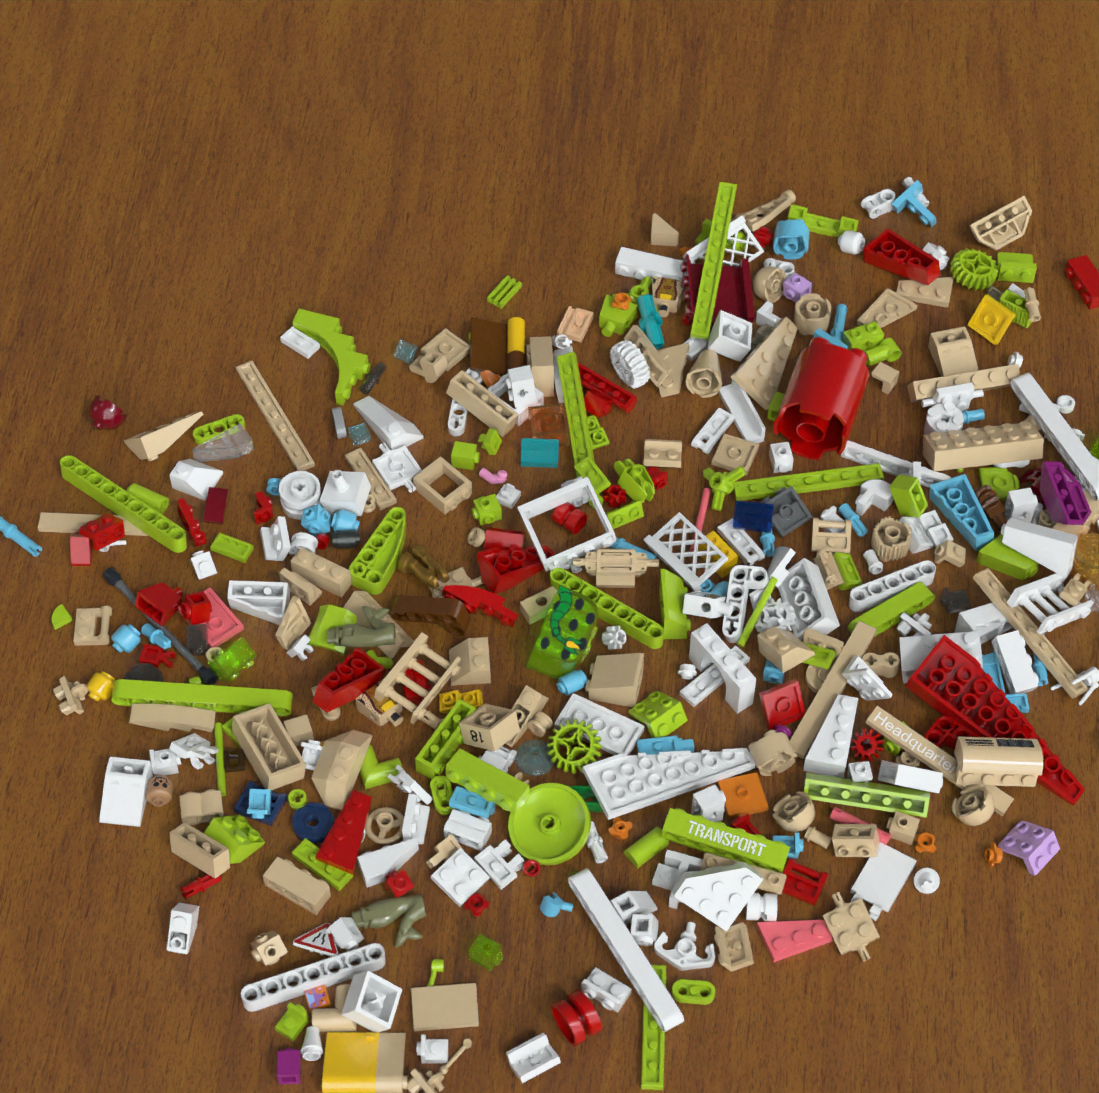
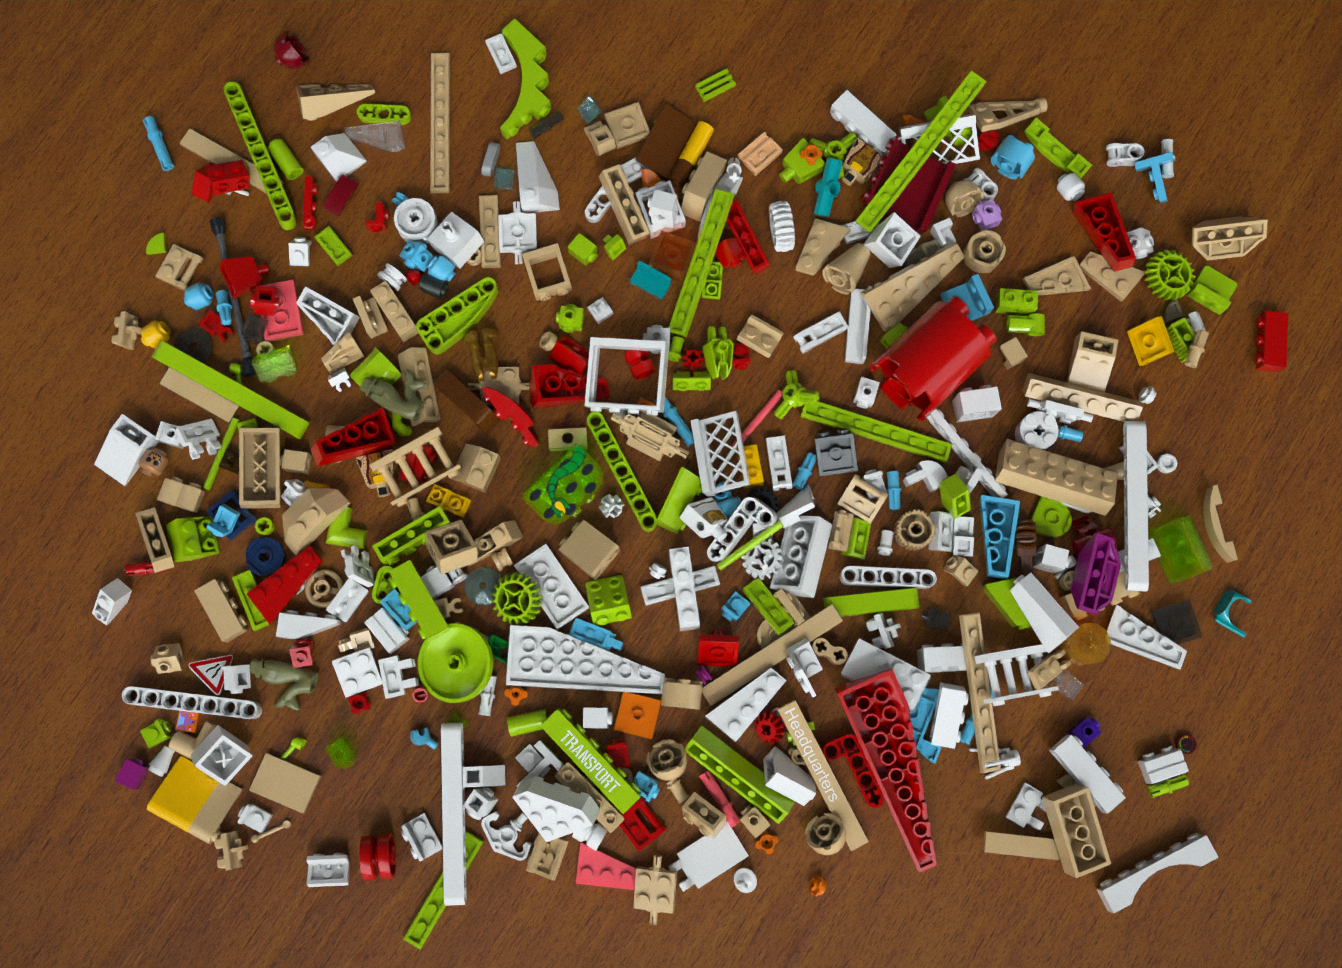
camera: 25 degrees right, 25 degrees up
white bracket [260,516,291,561] -> none
bright pink arm [479,468,507,484] -> none
medium azure brick [557,669,587,696] -> none
lime plate [574,456,611,495] -> none
tan slope [624,325,669,387] -> none
tan slope [651,213,679,246] -> none
lime plate [672,979,715,1005] -> none
tan plate [711,433,759,476] -> none
clear blue plate [733,500,774,533] -> none
tan slope [758,626,815,673] -> none
medium azure pin [830,304,848,342] -> none
white bracket [847,761,873,782] -> none
tan brick [954,737,1043,787] -> none
lavender bracket [998,821,1060,876] -> none
none -> white brick [952,385,1002,423]

